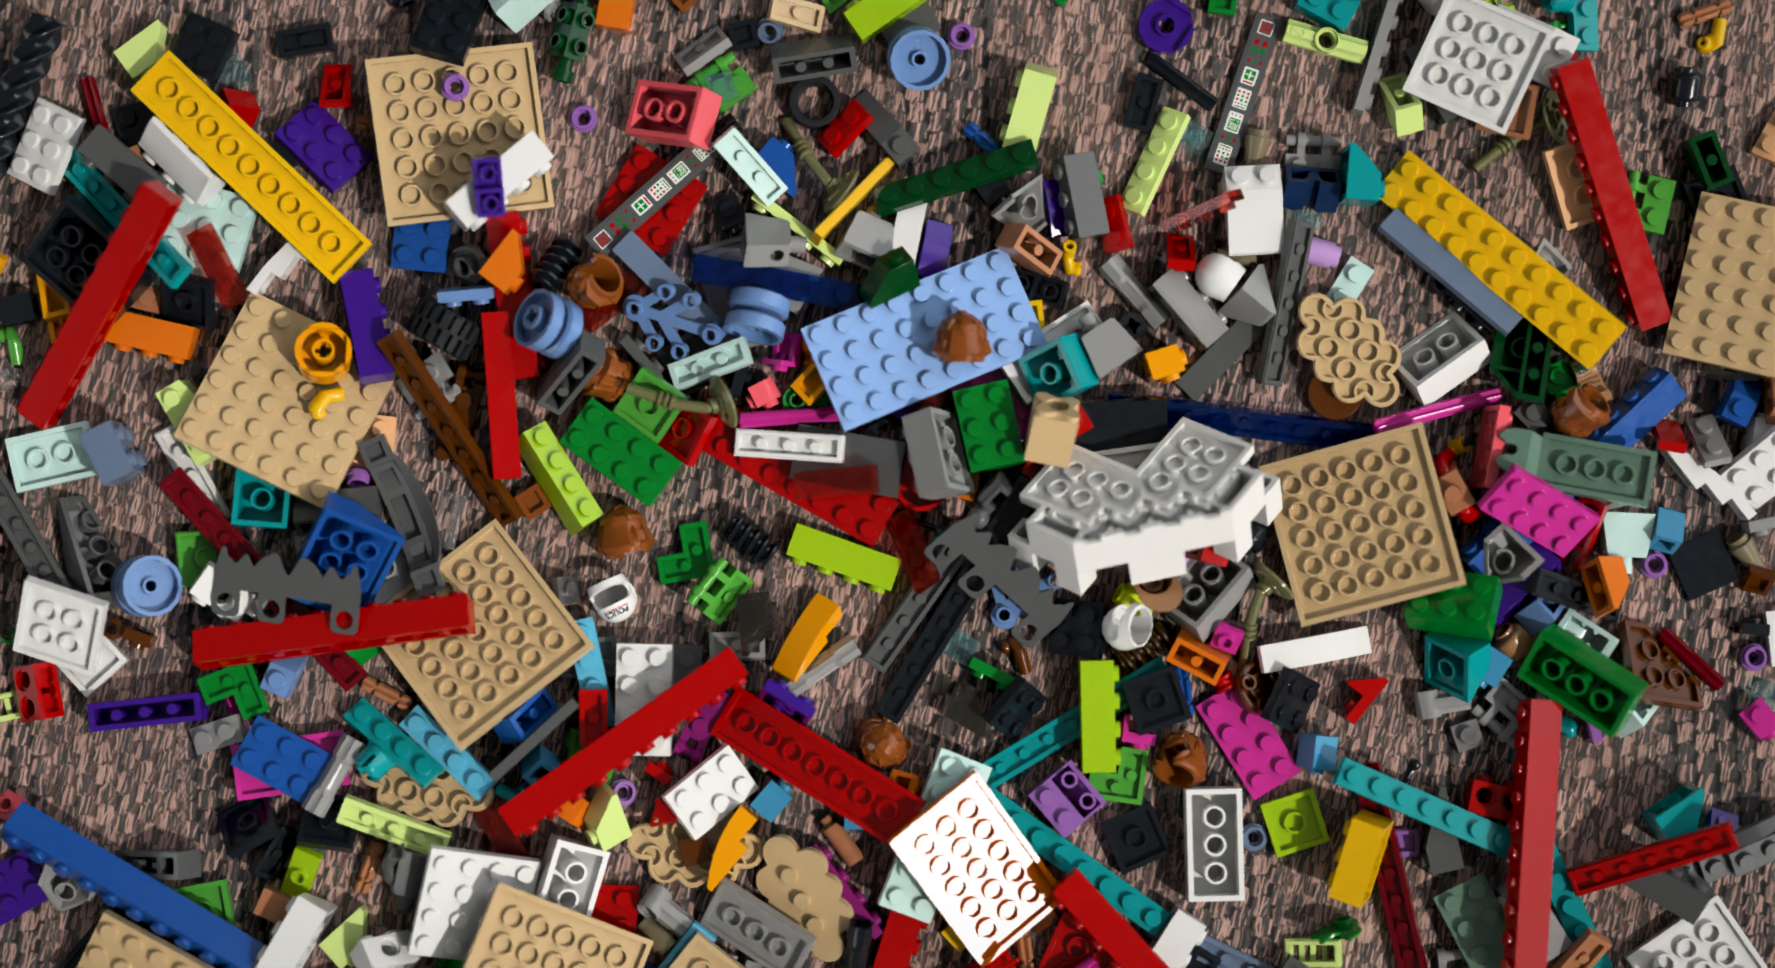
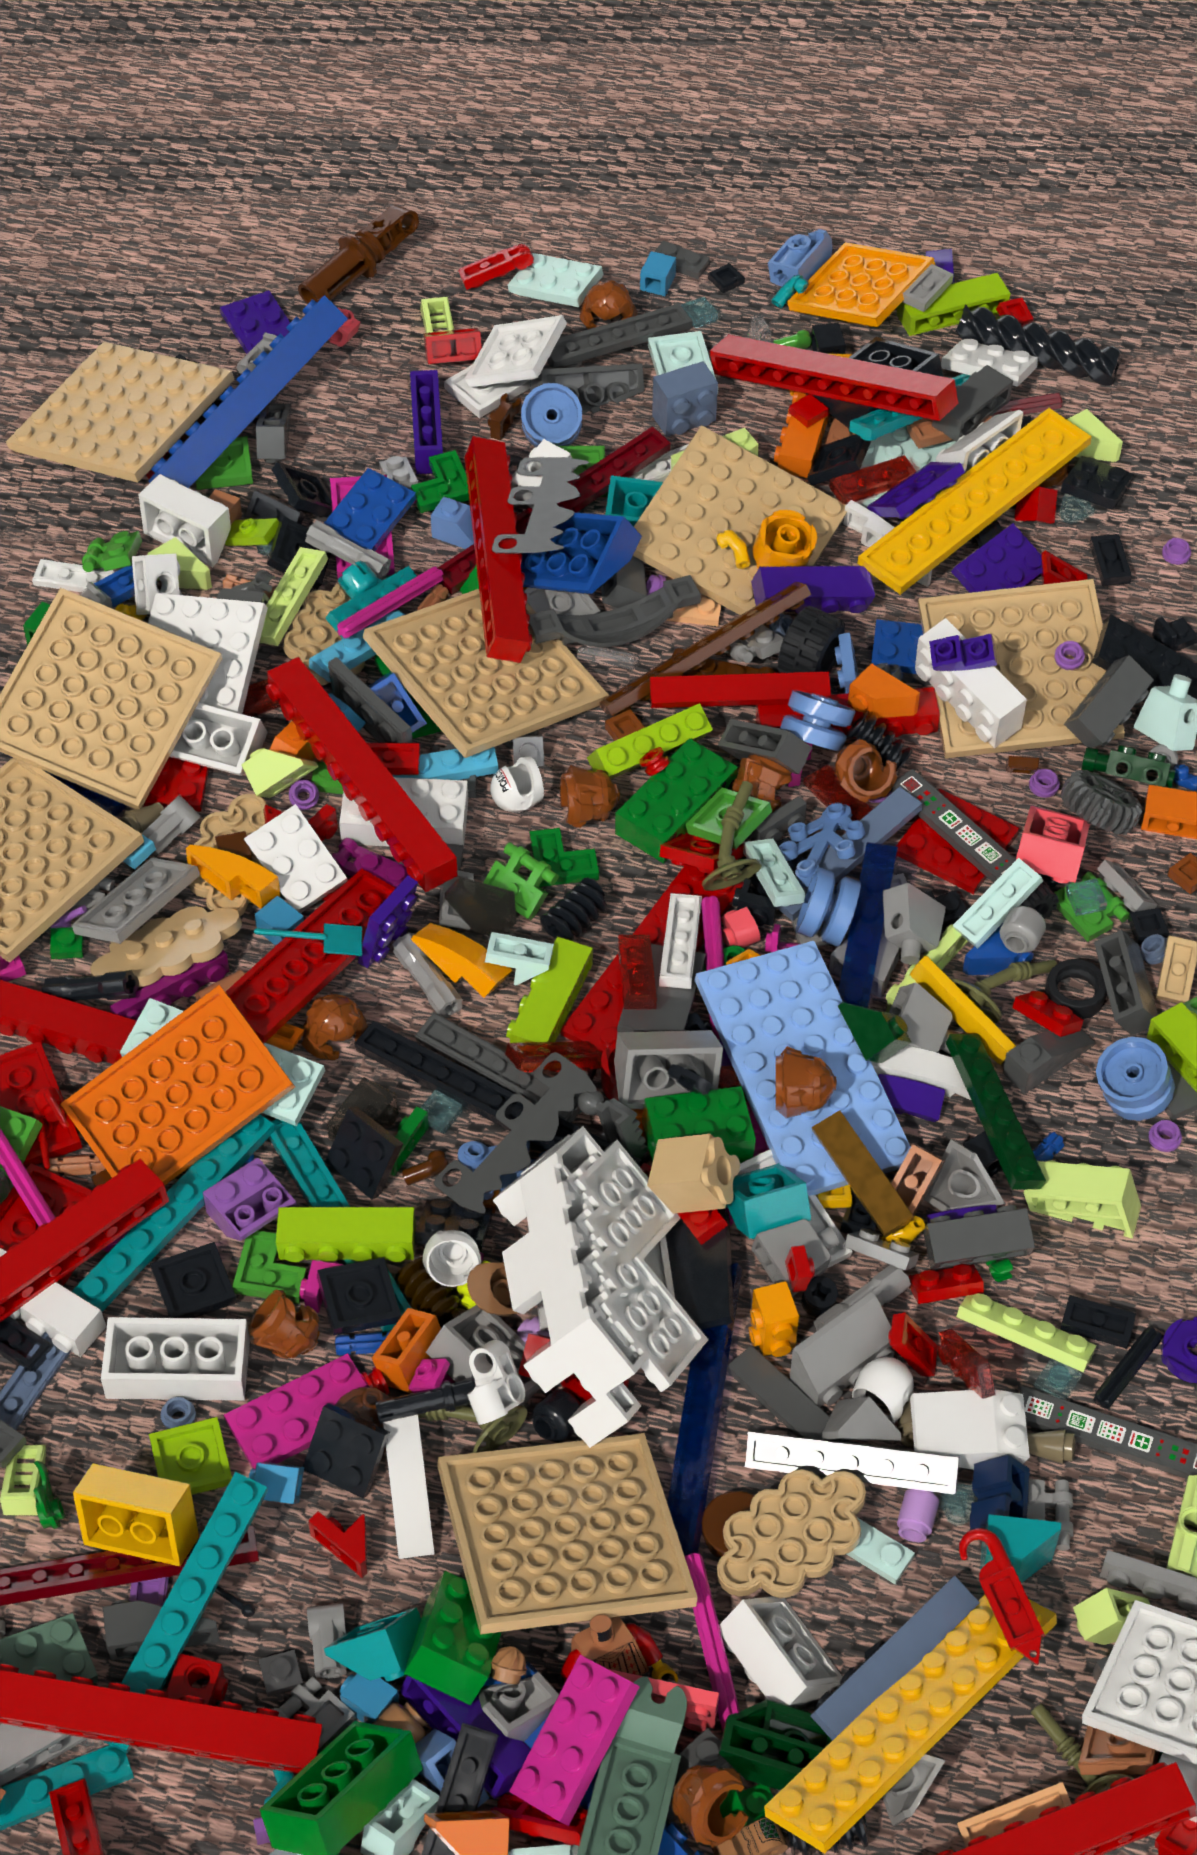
camera: 95 degrees right, 35 degrees down
none -> teal piece [254,923,362,956]
none -> dark pink axle [337,566,443,639]
none -> black pin [375,1375,476,1424]
none -> white piece [467,1340,525,1425]
none -> light aqua slope [485,932,554,986]
none -> medium nougat plate [491,1646,527,1684]
none -> red bush [639,747,670,776]
none -> black tile [667,1064,713,1095]
none -> red plate [785,1245,815,1293]
none -> red tile [789,394,829,428]
none -> pearl gold tile [812,1110,914,1238]
none -> light grey plate [844,1228,919,1270]
none -> dark purple plate [867,462,965,519]
none -> red plate [958,1528,1045,1665]
none -> light grey head [999,906,1046,953]
none -> reddish brown tile [1006,756,1039,774]
none -> dark grey gear [1060,770,1142,834]
none -> dark grey brick [1064,655,1154,748]

